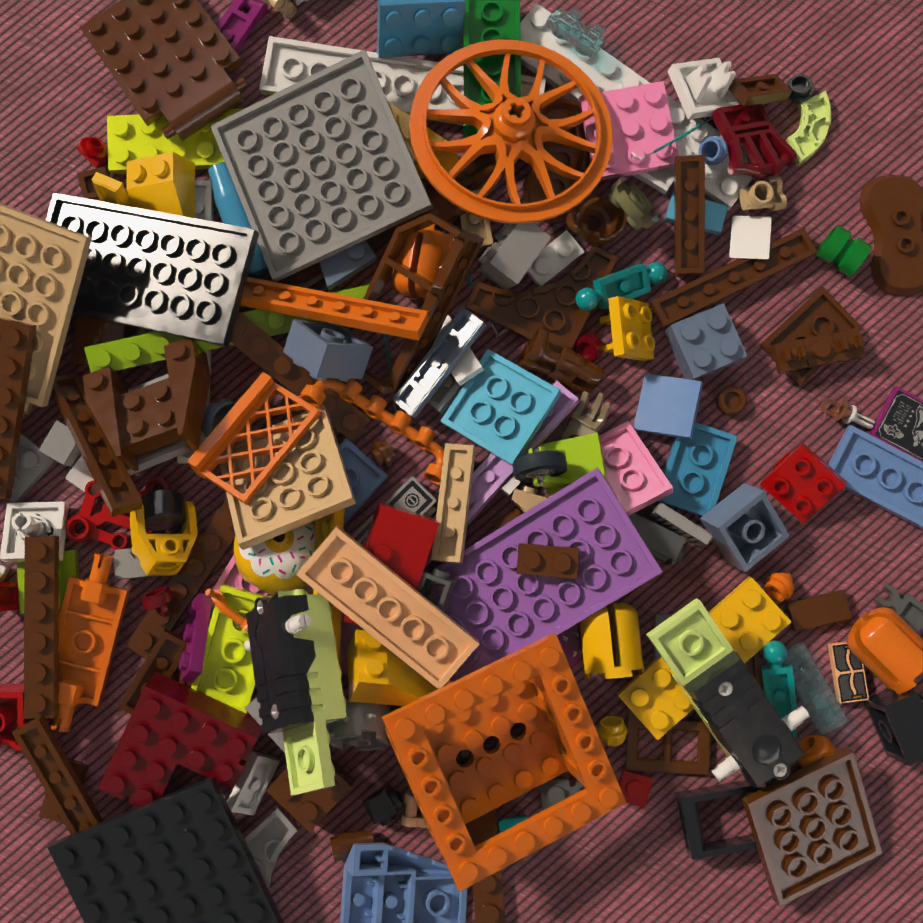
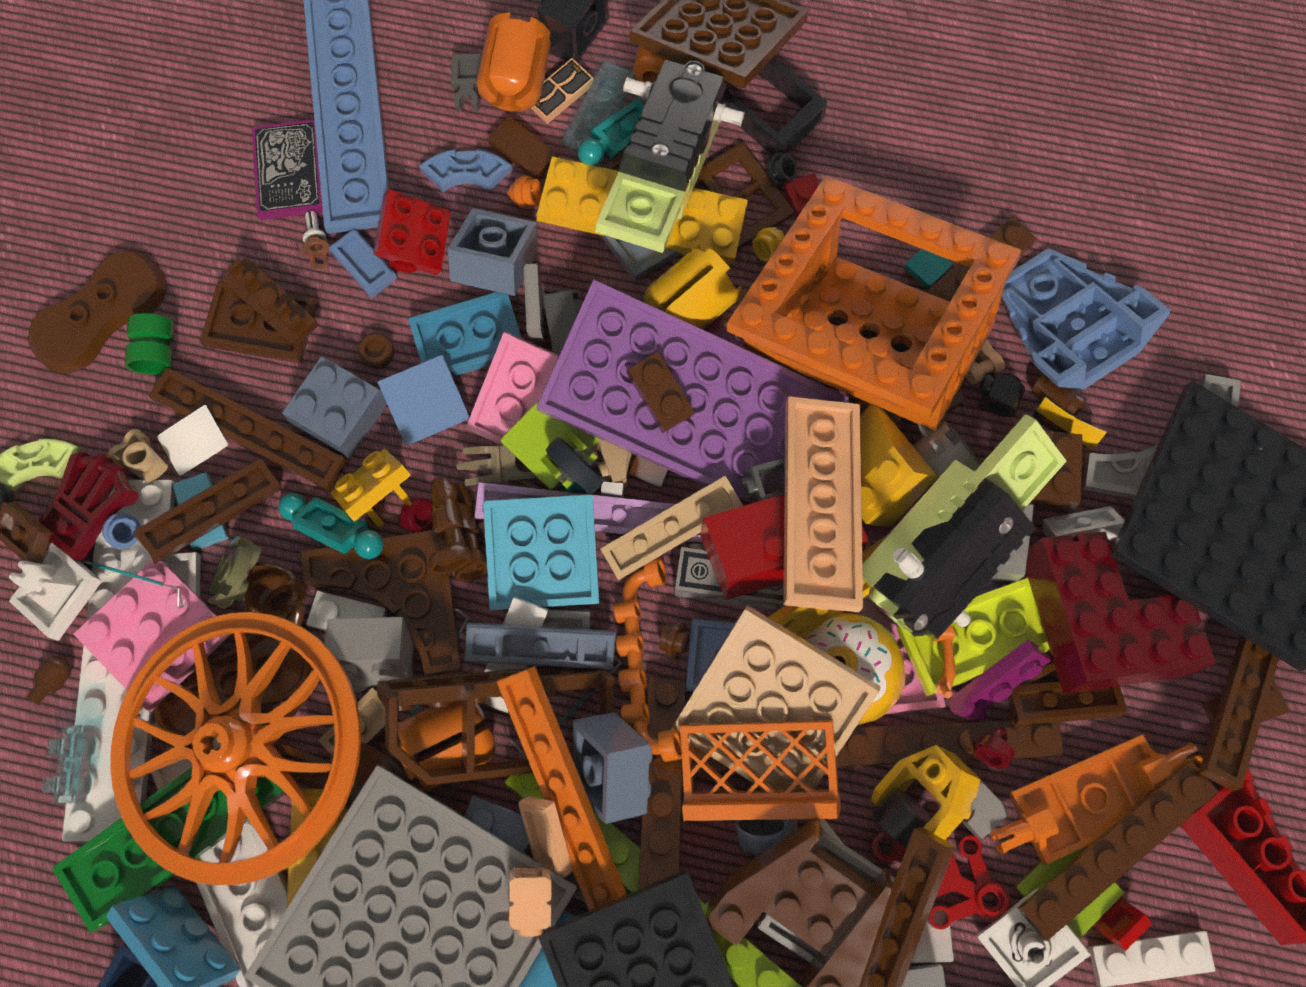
camera: 125 degrees left, 10 degrees down
dark grey plate [539,776,583,811] -> none
none -> reddish brown cylinder [26,656,72,705]
none -> medium blue tile [328,228,398,299]
none -> medium blue tile [419,149,513,192]
none -> light nougat brick [509,867,551,936]
none -> light nougat tile [518,796,573,878]
none -> black plate [767,152,797,186]
none -> yellow sticker [1033,397,1107,451]

